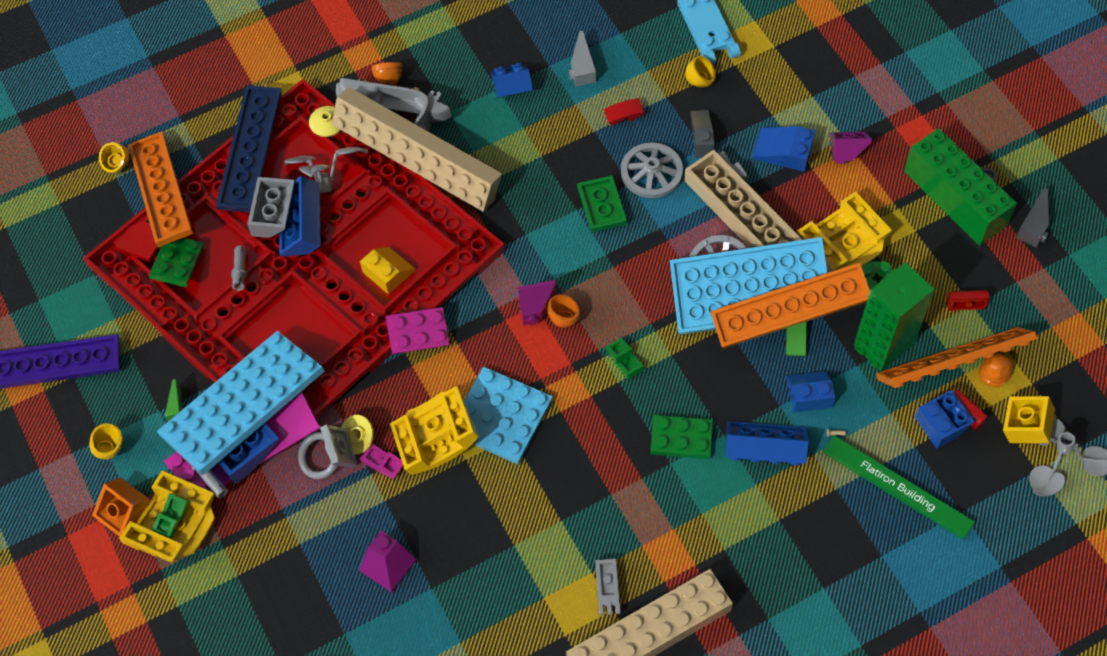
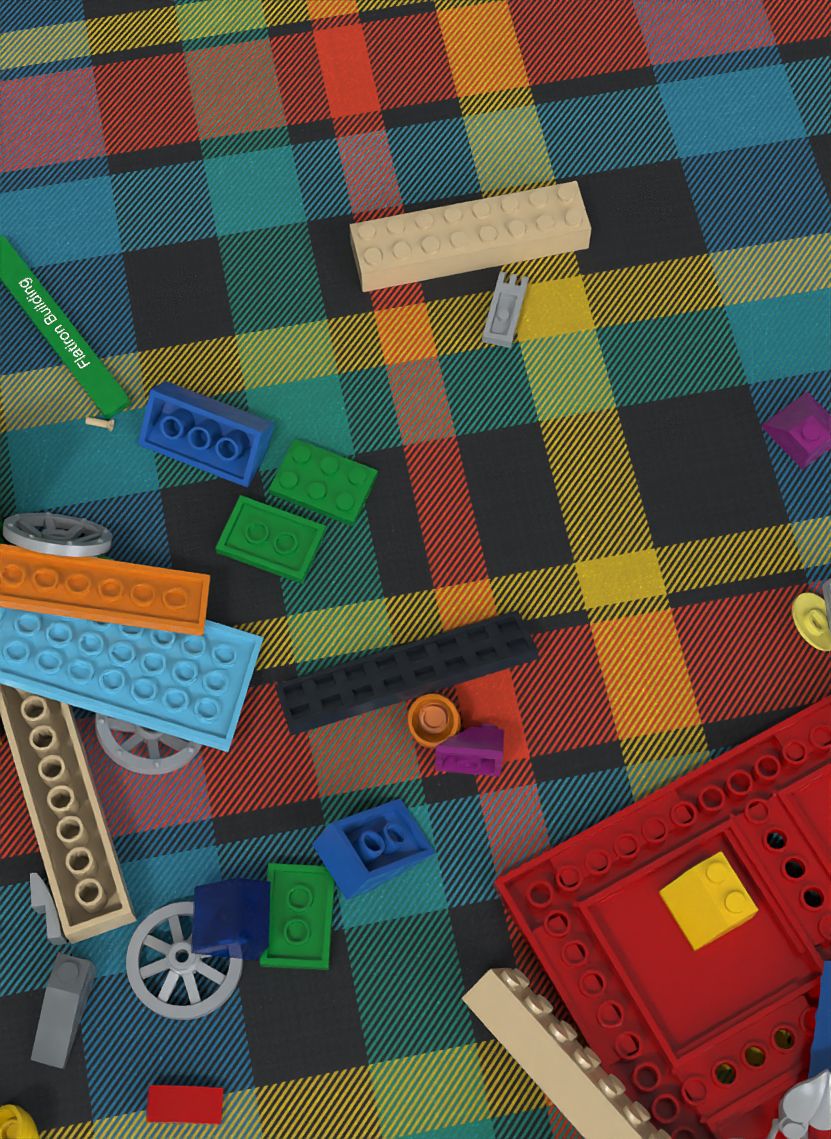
camera: 165 degrees left, 5 degrees up
dark pink slope [360,443,403,479] -> none
dark pink plate [385,307,450,355] -> none
yellow slope [390,386,479,475] -> none
medium azure plate [464,367,553,465] -> none
green slope [605,338,644,380] -> none
blue slope [786,371,835,412] -> none
none -> light grey wheel [2,512,113,557]
none -> clear blue slope [191,878,271,961]
none -> green plate [216,495,327,584]
none -> black plate [275,610,539,736]
none -> blue slope [312,798,435,900]

